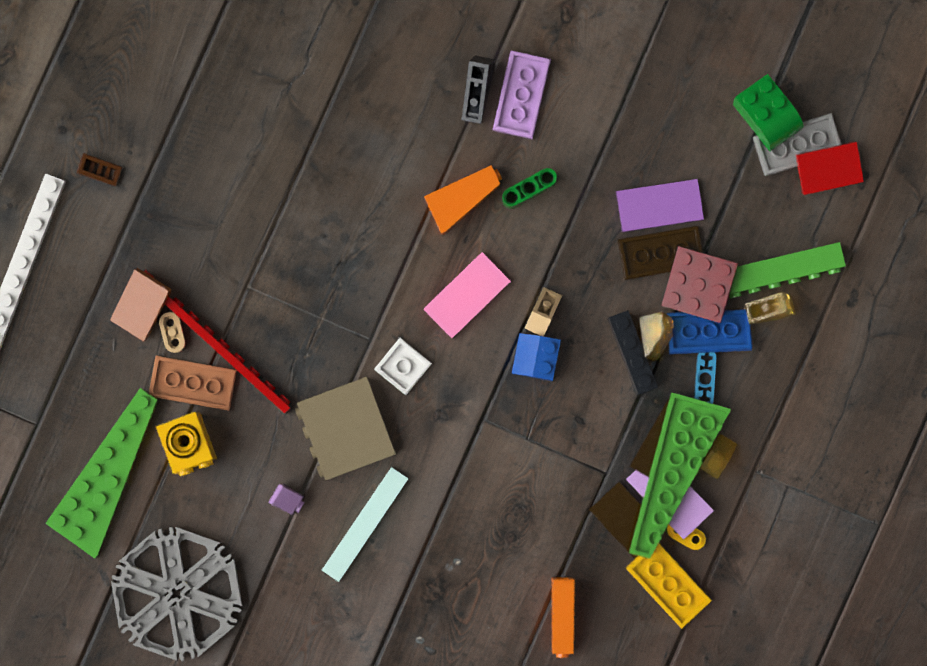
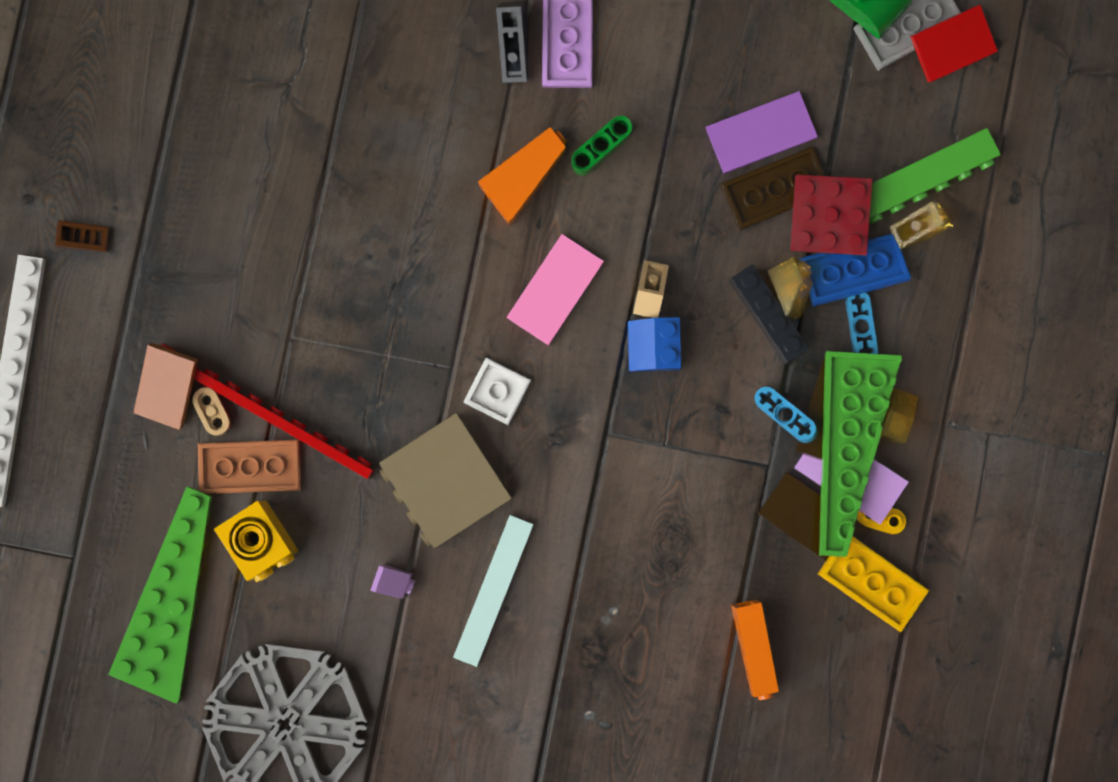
camera: 10 degrees left, 0 degrees up
none -> dark azure beam [755,387,817,443]

